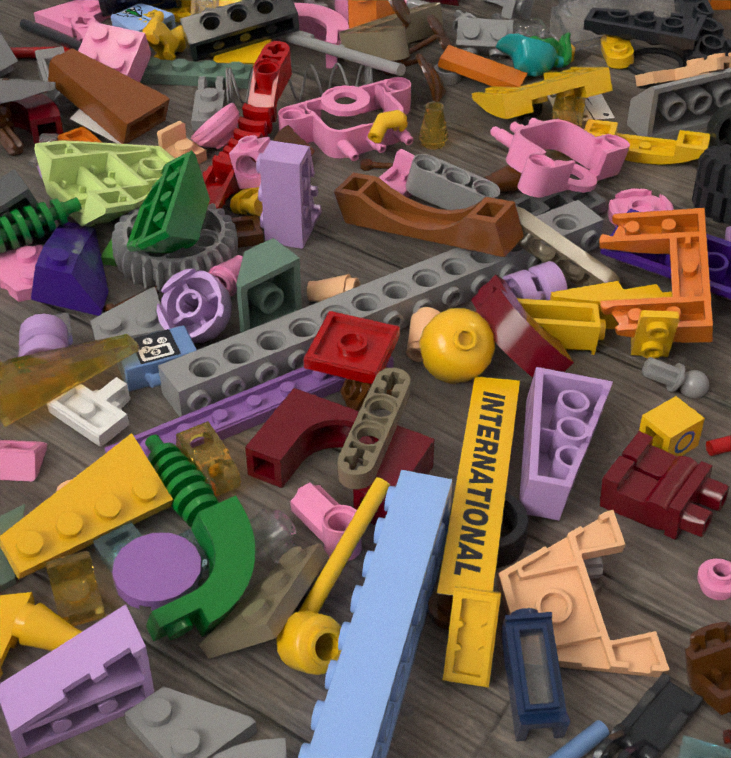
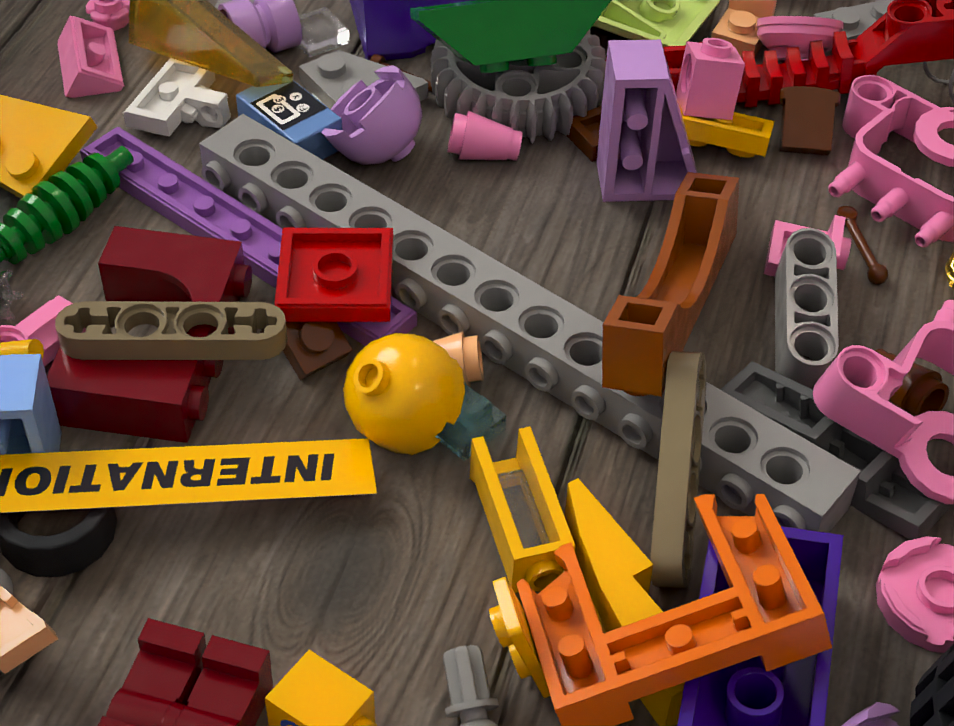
camera: 70 degrees right, 5 degrees up
clear yellow leg [176,421,241,497] -> none
sand green slope [236,238,302,333] -> none
light nougat cone [307,274,361,302] -> none
yellow arm [367,110,408,143] -> none
dark red arch [471,274,574,378] -> none
lavender wheel [503,261,567,300] -> none
lavender wedge [519,367,613,521] -> none

